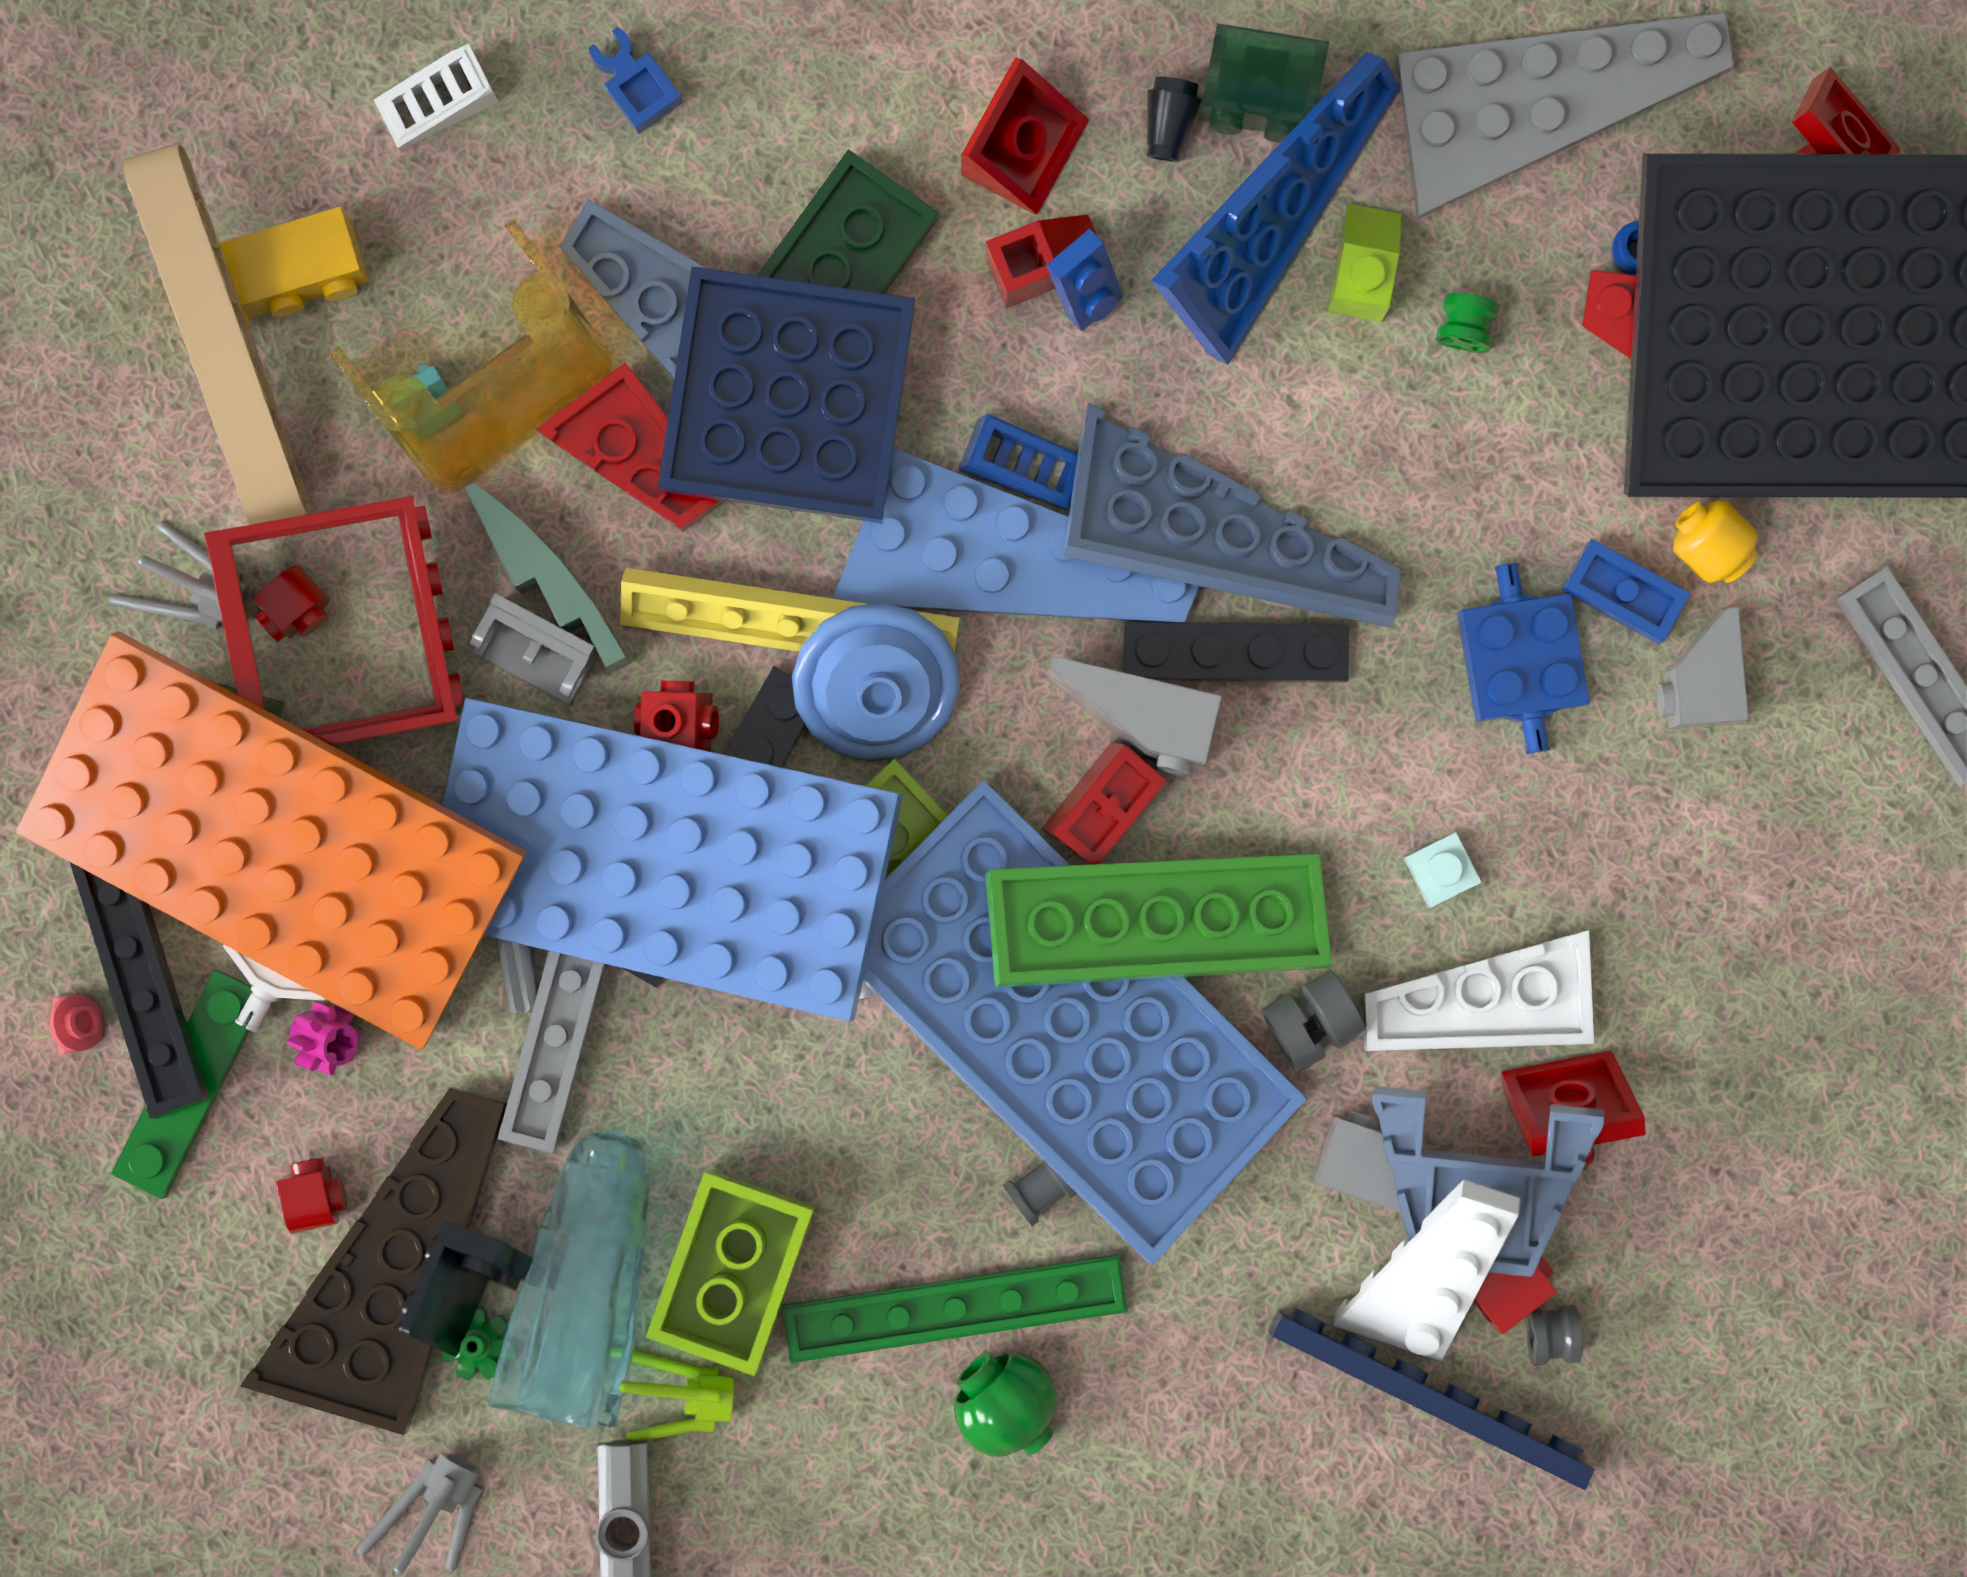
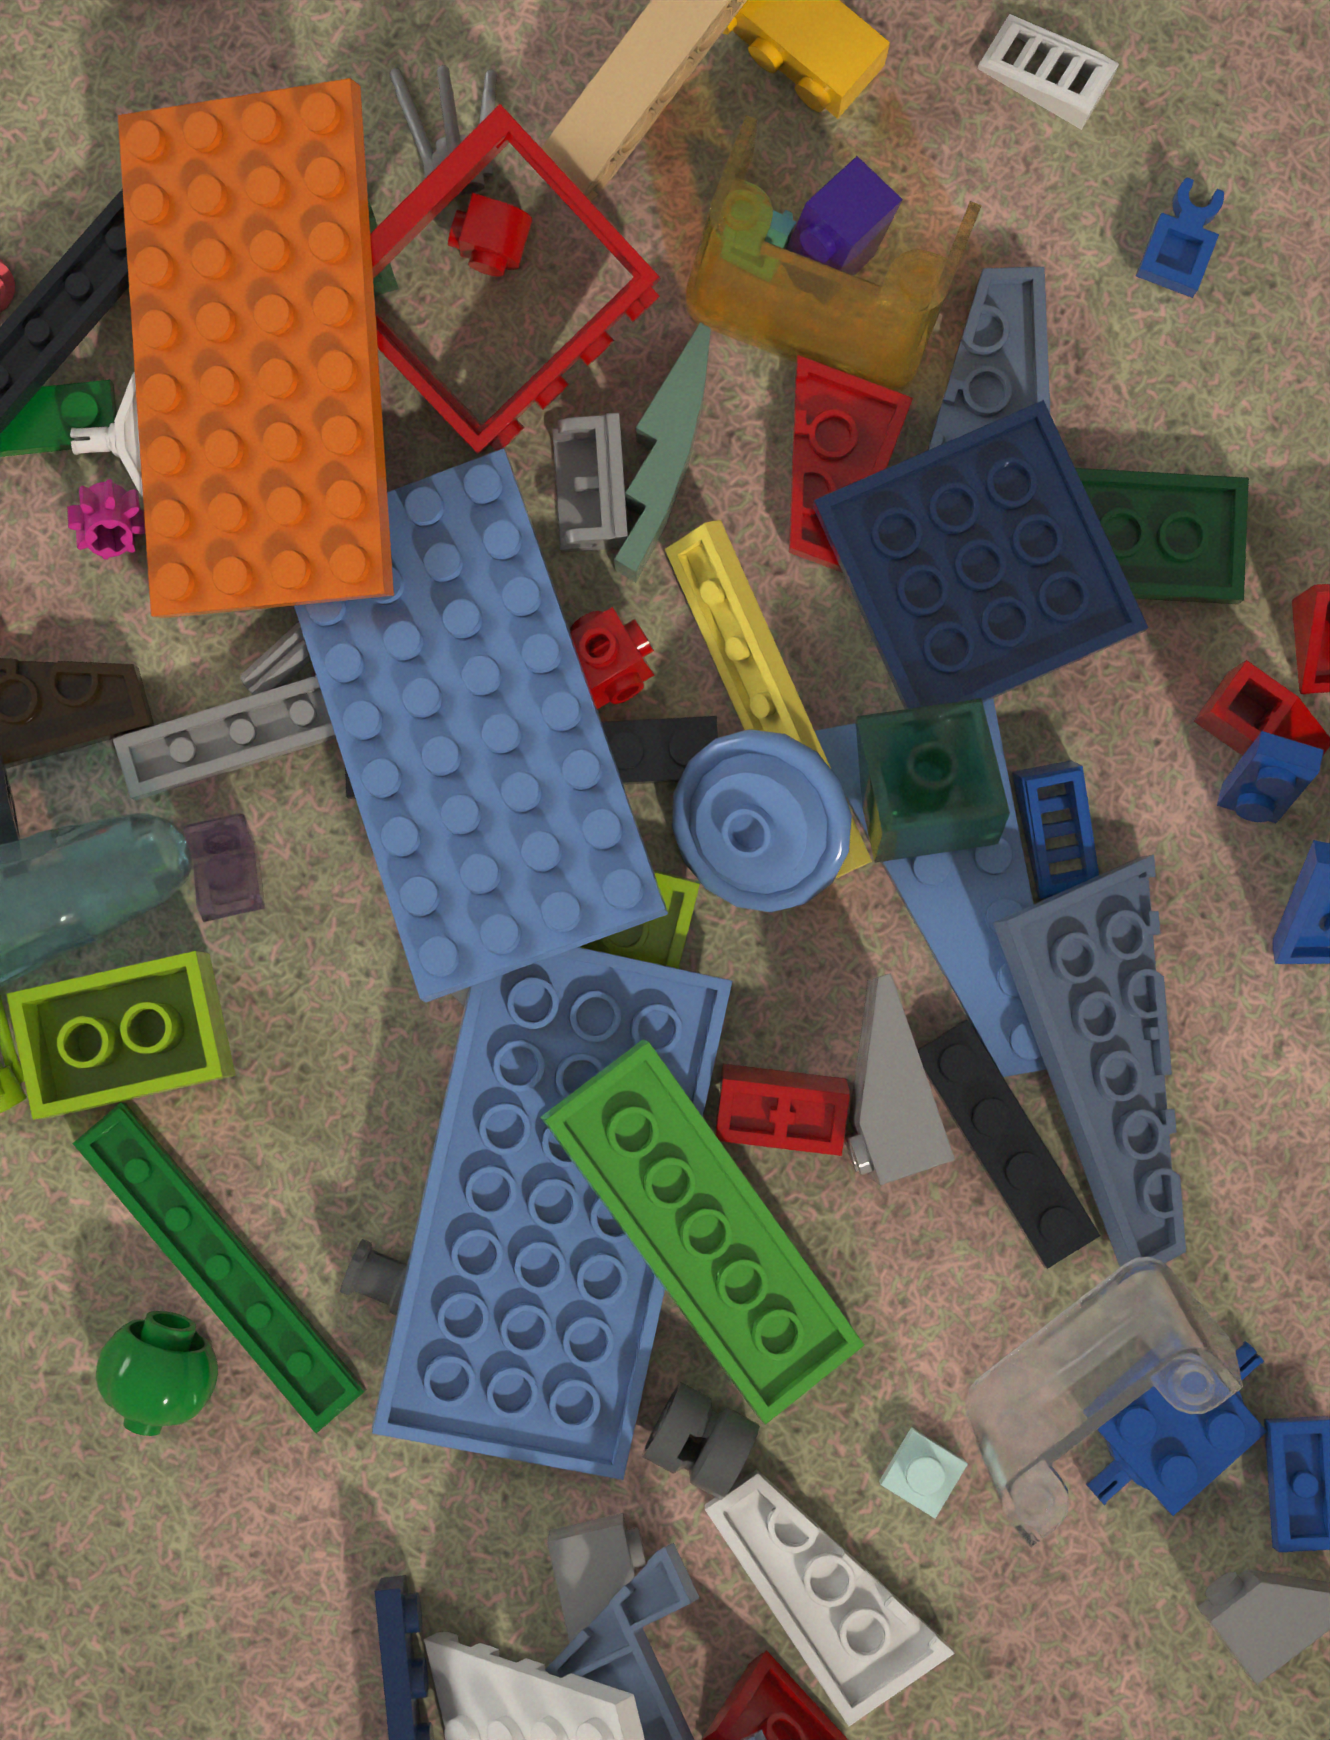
camera: 55 degrees right, 0 degrees up
none -> bracket [183,813,265,922]
none -> dark purple brick [781,156,903,303]
none -> clear green slope [855,698,1010,863]
none -> clear windscreen [965,1257,1243,1548]

